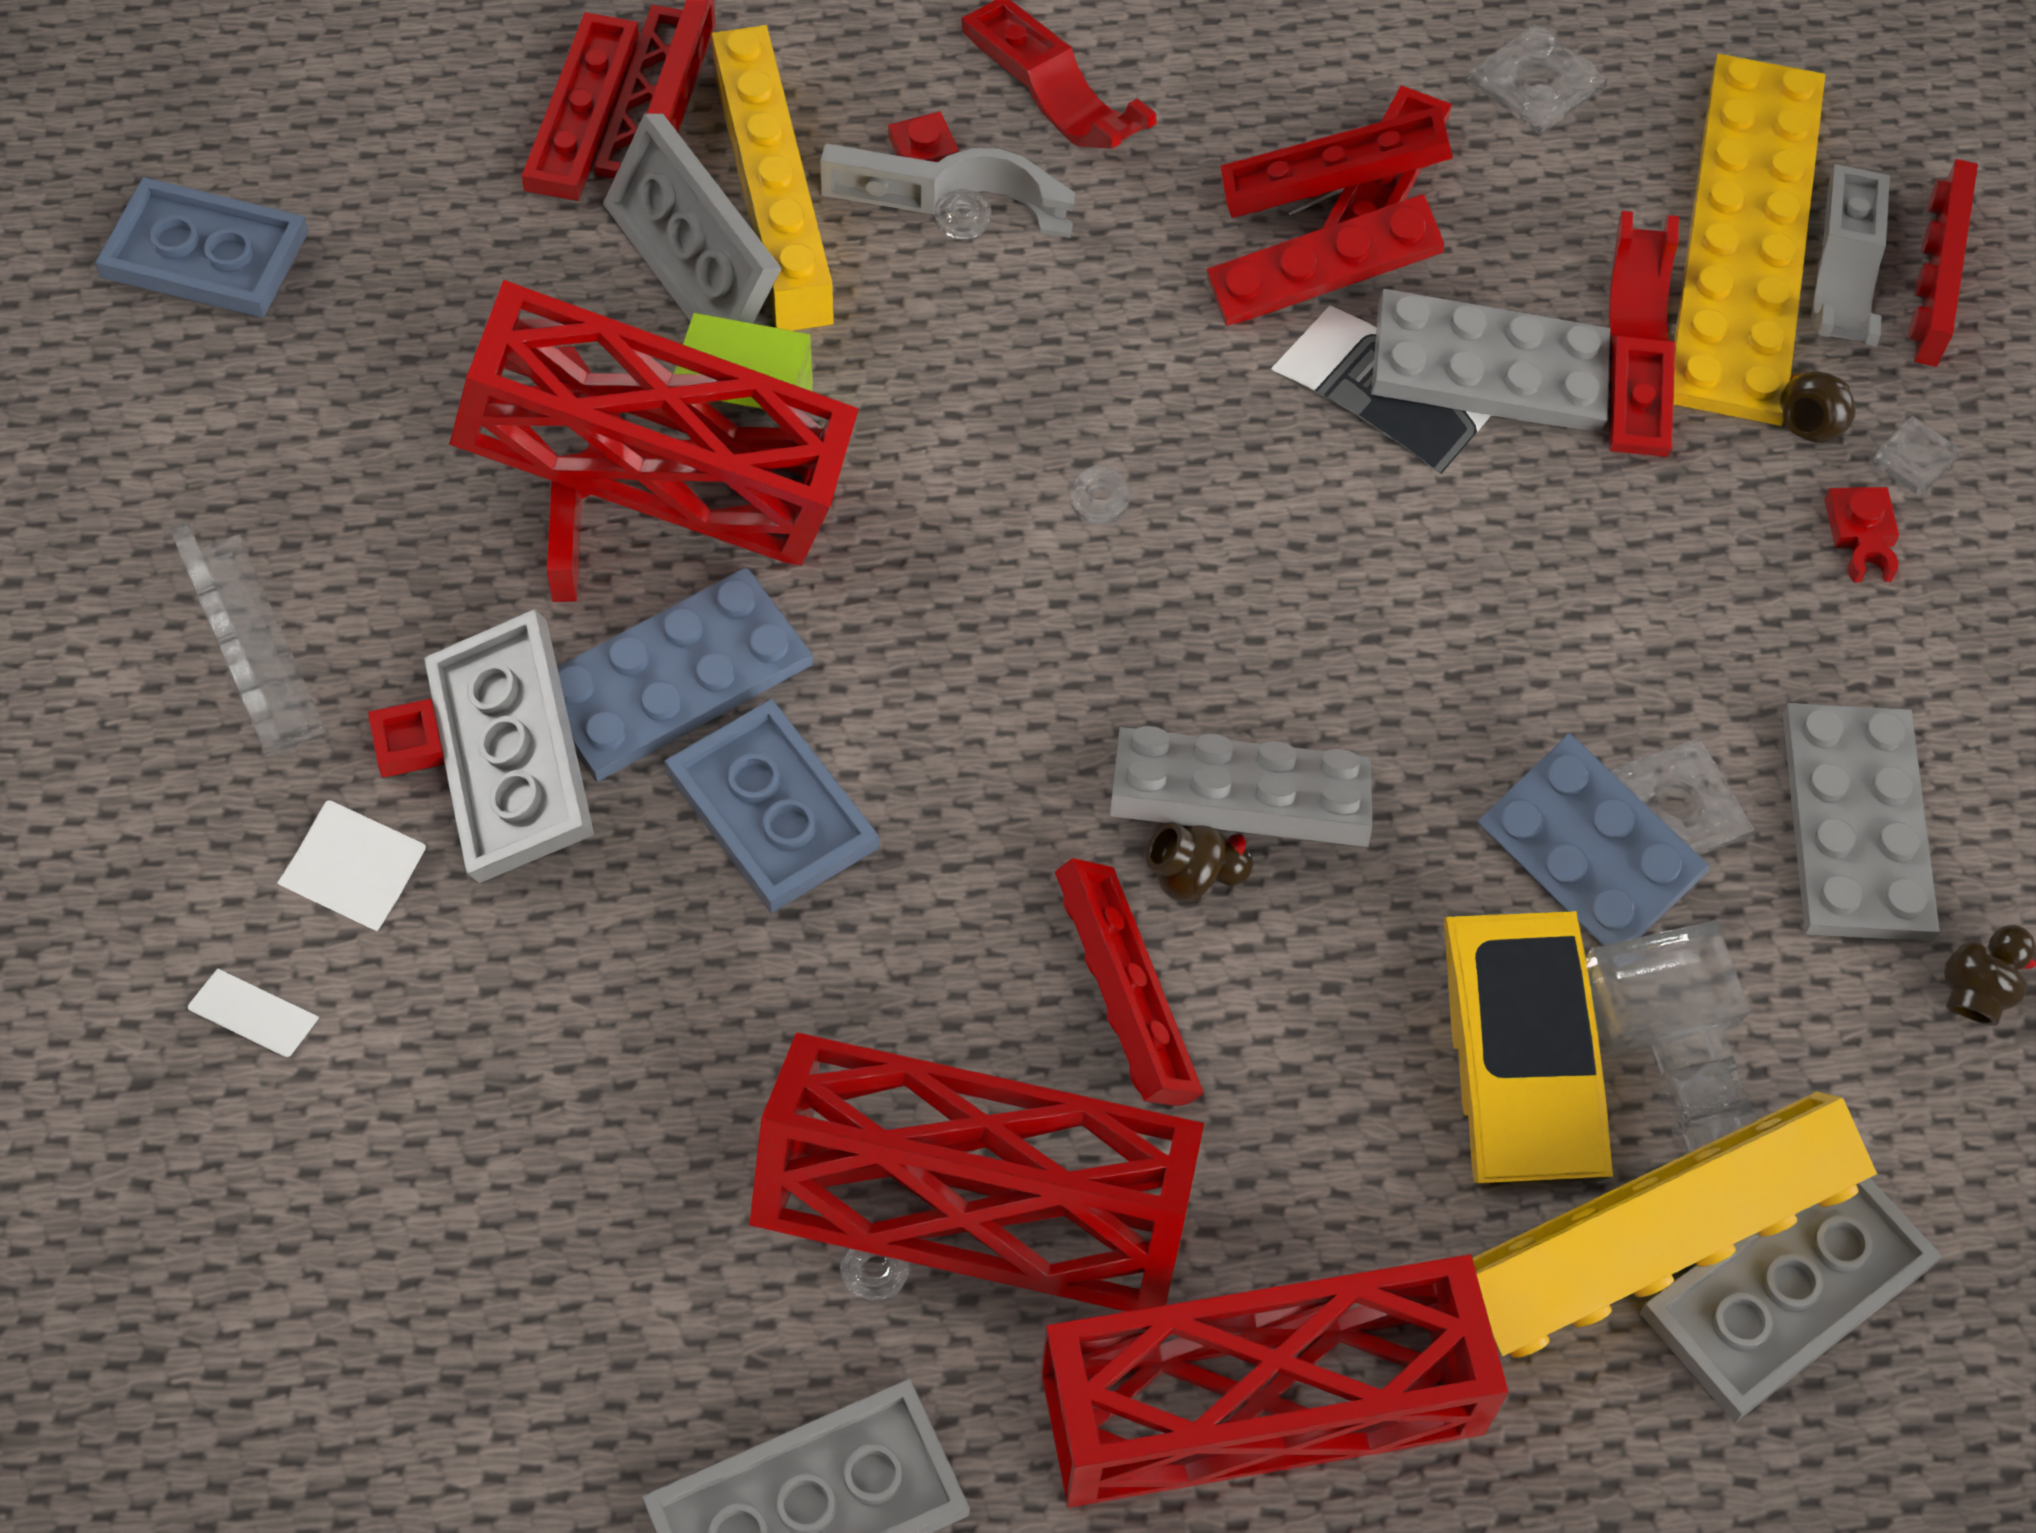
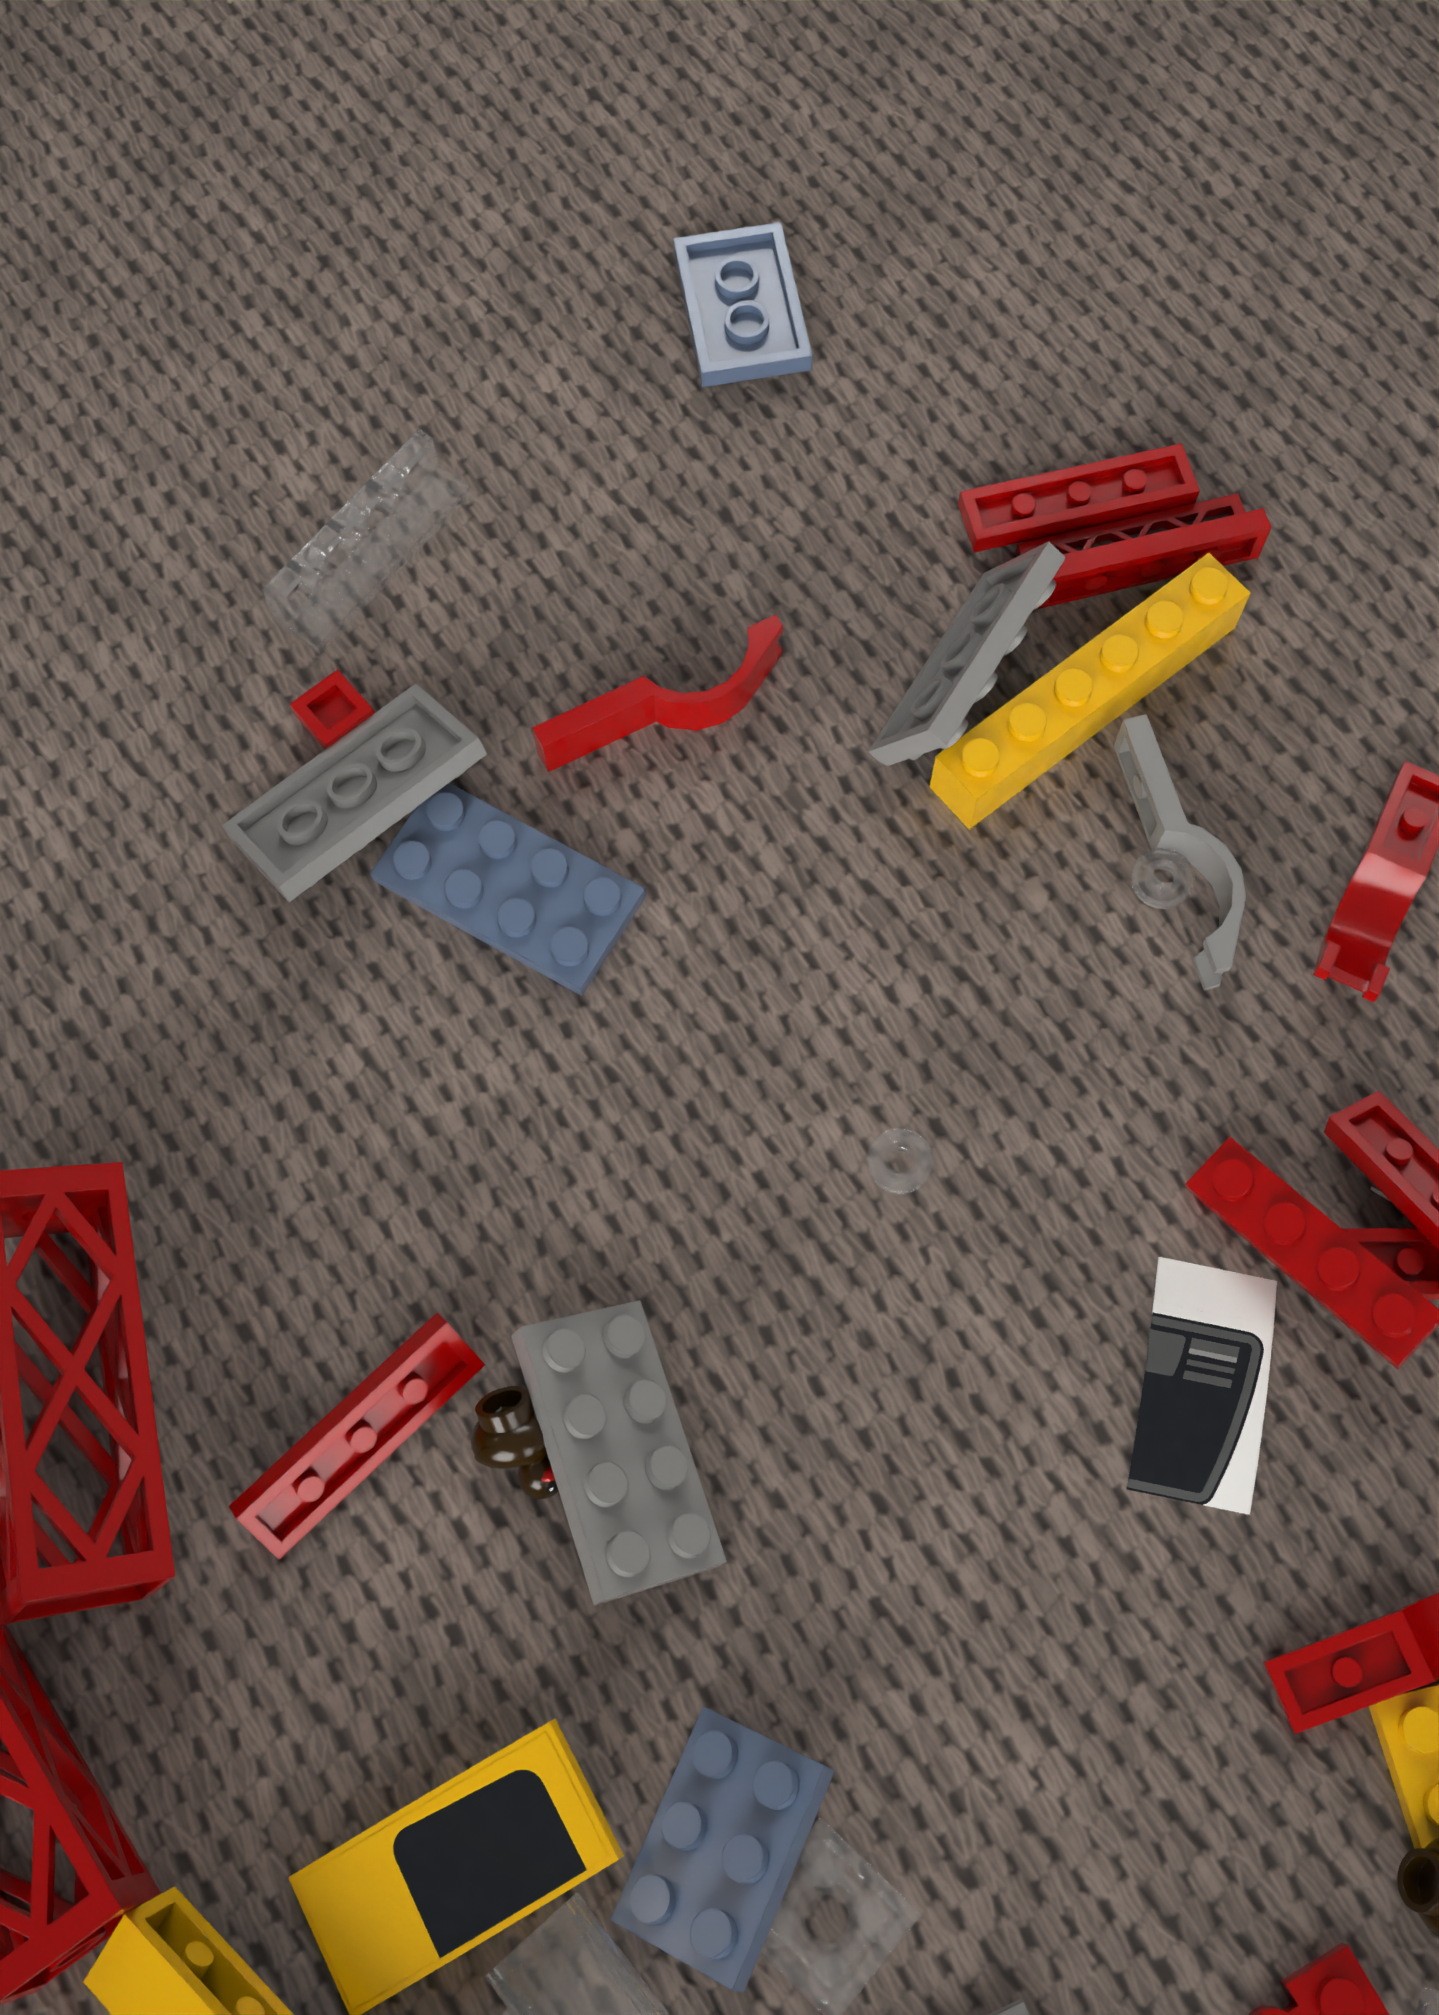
camera: 70 degrees right, 10 degrees up
white sticker [188,800,426,1057] -> none
red piece [449,279,859,566] -> none
sand blue plate [665,699,879,914] -> none
lime slope [674,313,813,409] -> none
red plate [888,111,960,163] -> none
light grey plate [1371,289,1610,432] -> none

